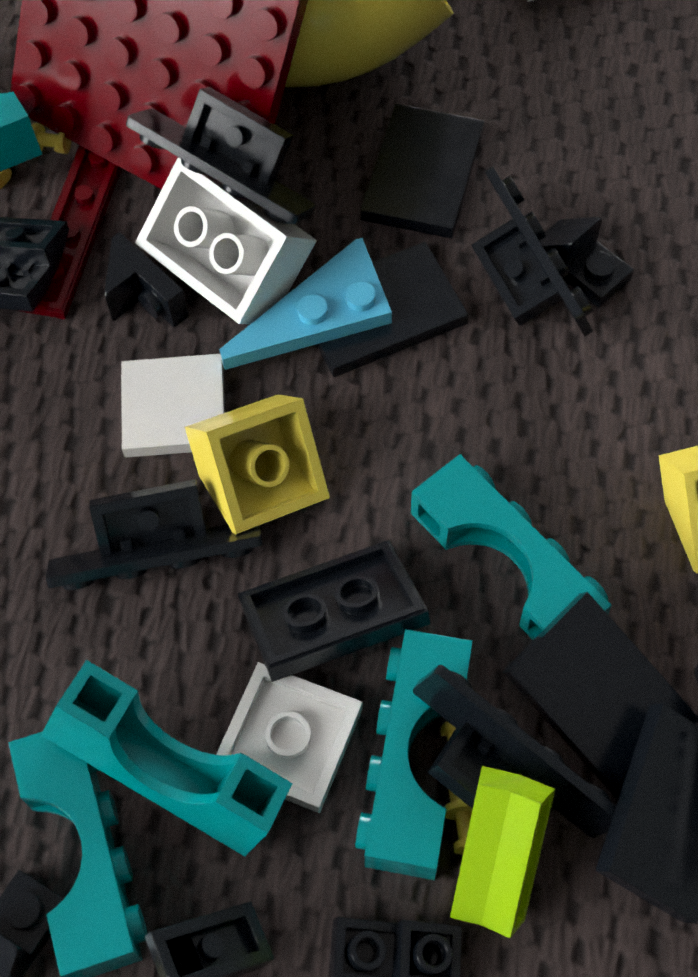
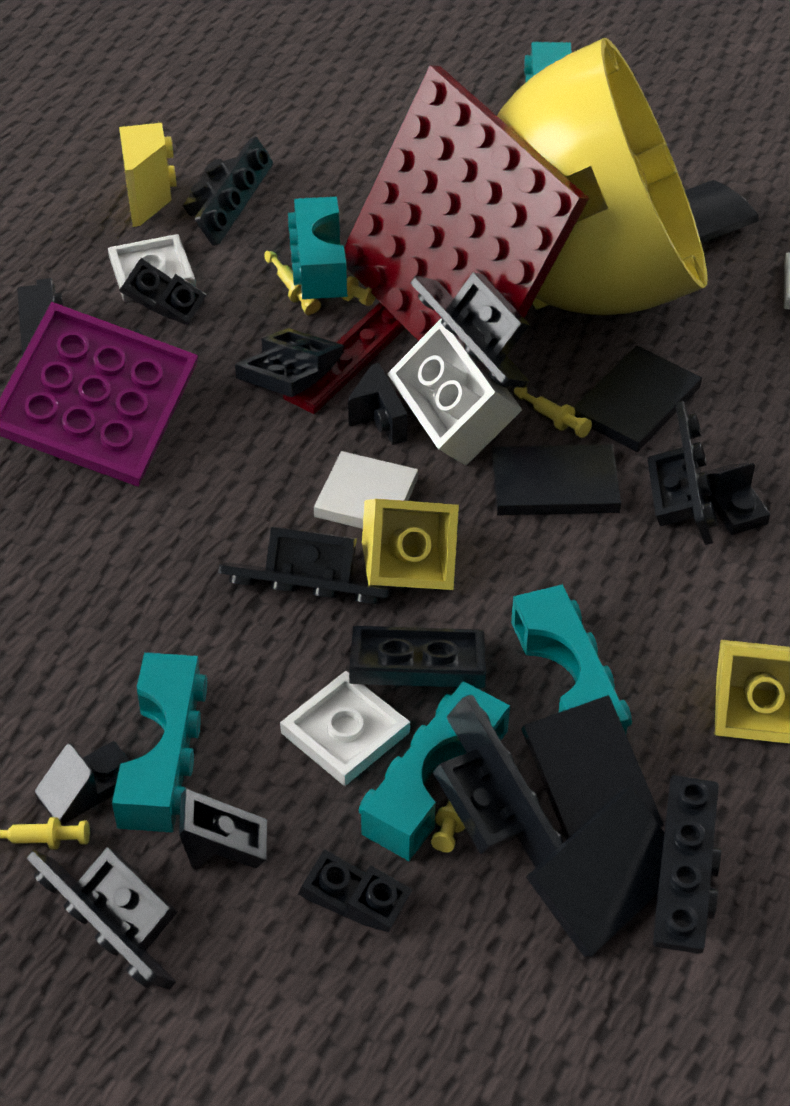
camera: 20 degrees right, 15 degrees down
teal arch [41,660,293,857] -> none
medium azure wing [219,238,392,370] -> none
lime piece [450,766,555,938] -> none
none -> light yellow piece [514,387,592,438]

